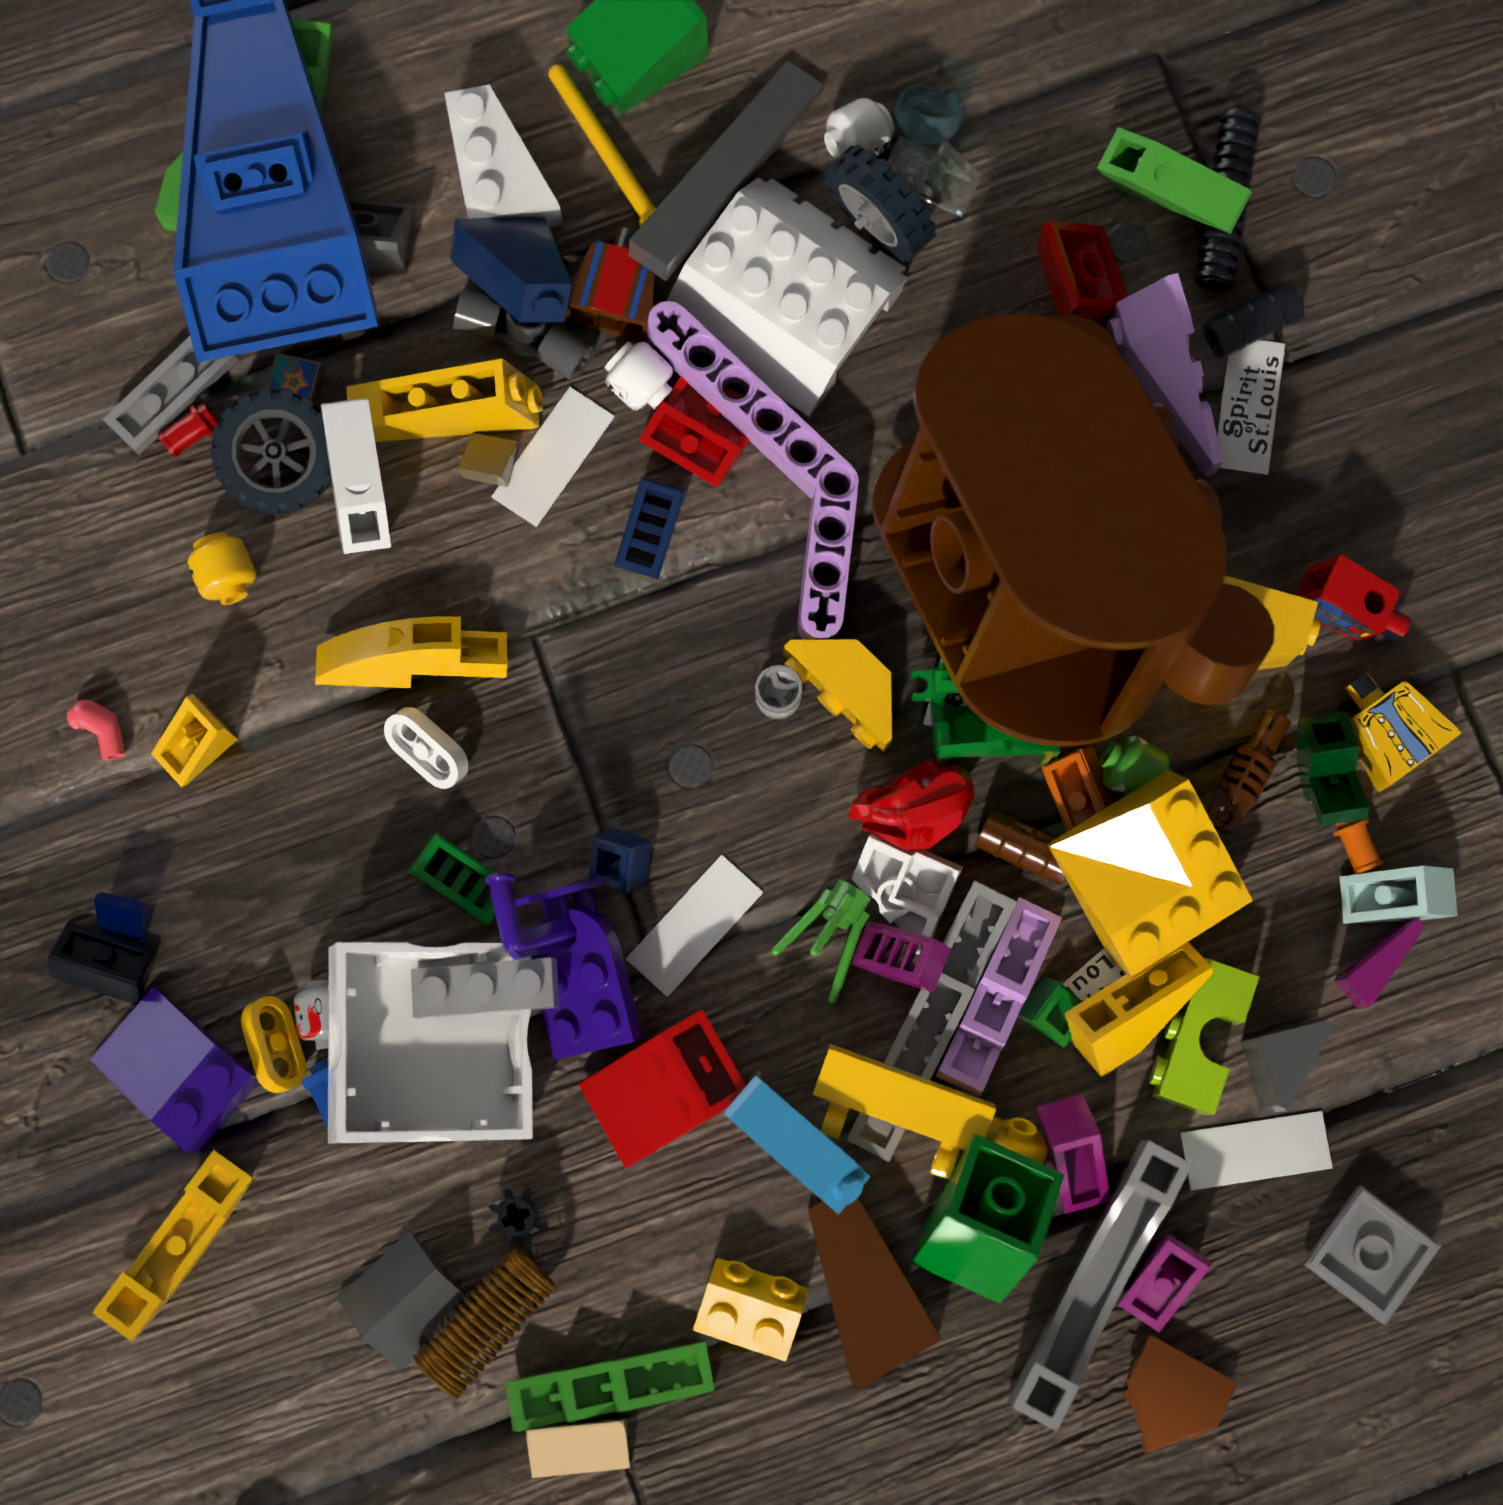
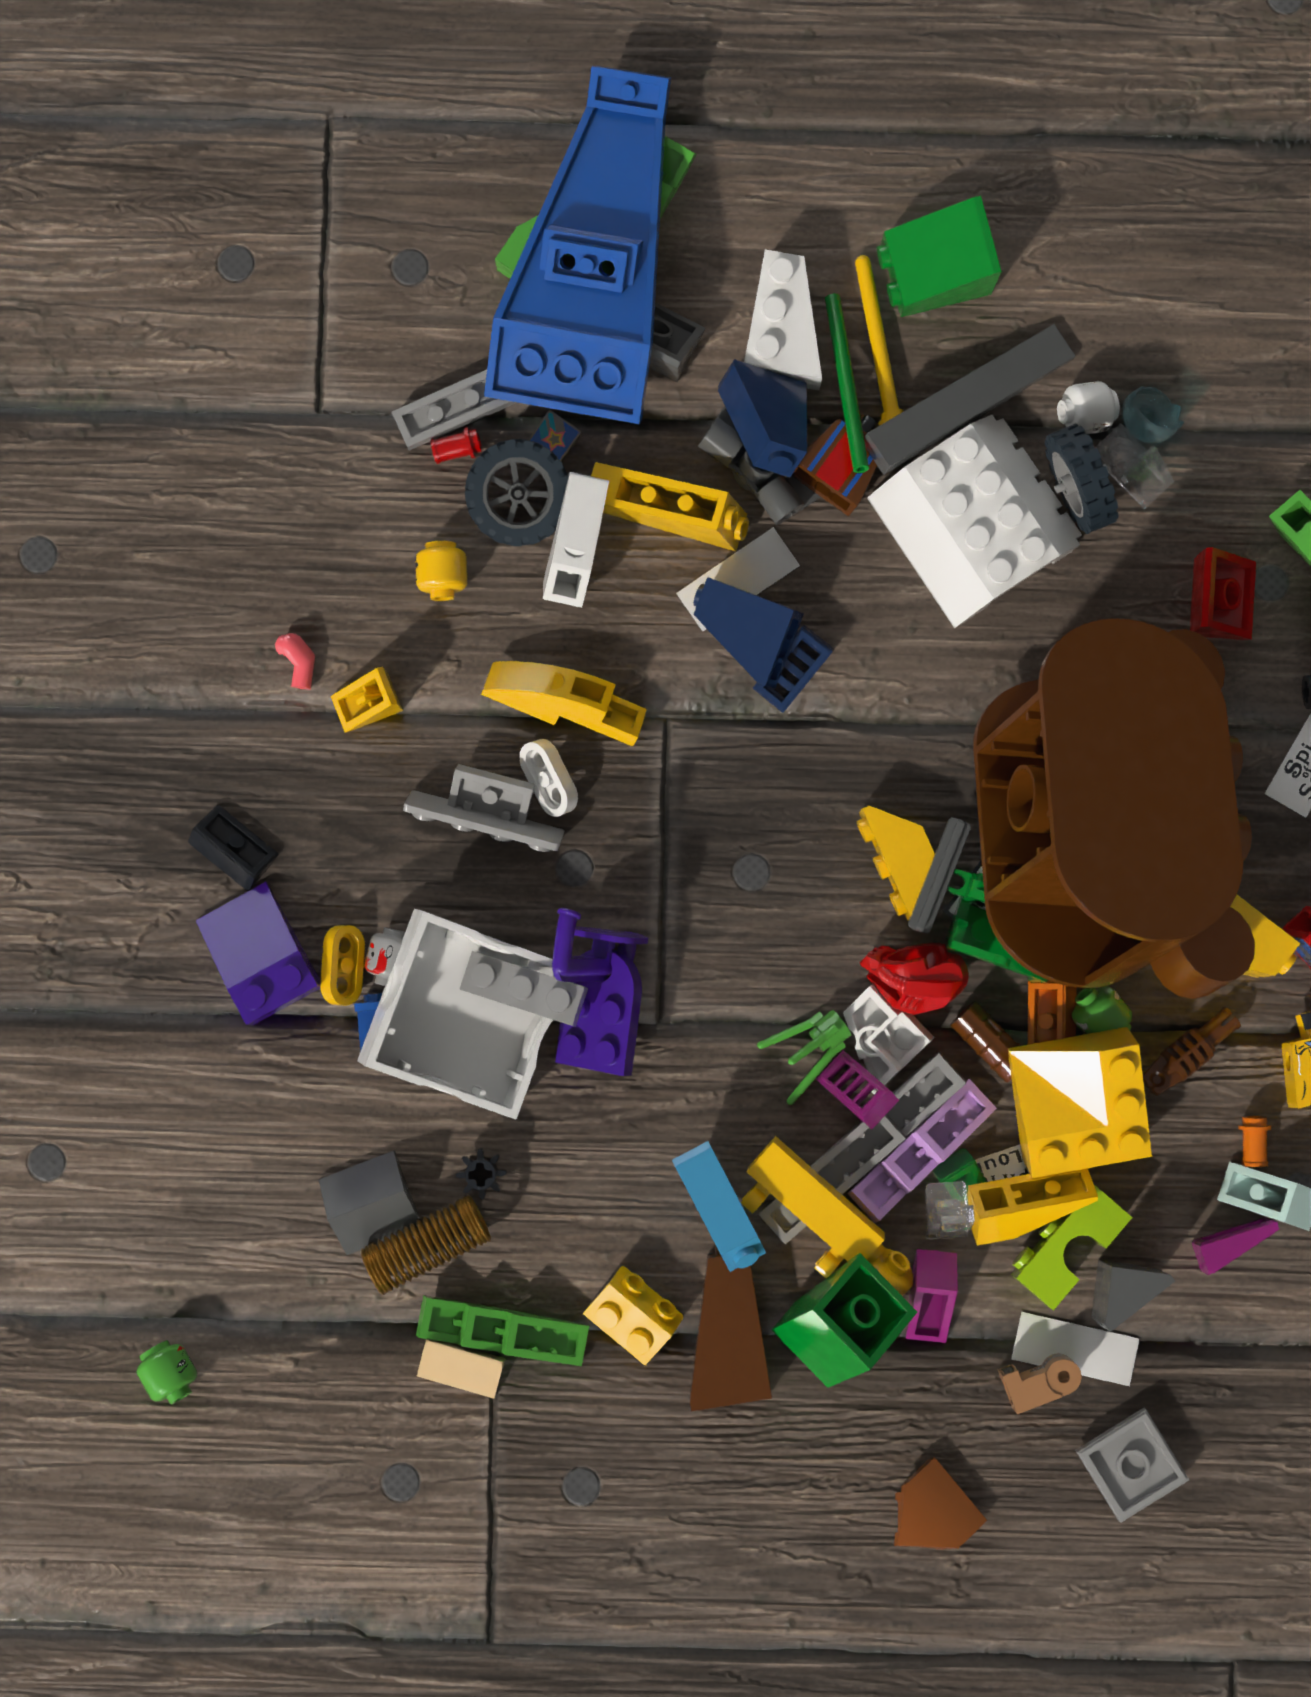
camera: 20 degrees right, 5 degrees up
yellow slope [92,1150,254,1342] -> none
clear blue slope [94,892,154,941] -> none
green slope [407,833,515,926] -> none
dark tan slope [458,433,518,487] -> none
red slope [578,1009,746,1169] -> none
dark blue slope [589,829,651,893] -> none
white head [604,341,673,410] -> none
white sticker [626,855,763,997] -> none
red slope [638,376,766,488] -> none
lavender beam [647,301,859,640] -> none
light grey wheel [755,665,802,720] -> none
light grey arch [1007,1140,1193,1432] -> none
lavender wedge [1107,273,1223,477] -> none
magenta slope [1118,1235,1212,1332] -> none
dark green brick [1296,710,1369,827] -> none
none -> light grey bracket [403,764,565,852]
none -> dark blue slope [693,577,804,688]
none -> green piece [825,293,869,473]
none -> dark grey axle [908,818,971,934]
none -> clear slope [925,1181,975,1239]
none -> medium nougat leg [997,1353,1082,1414]

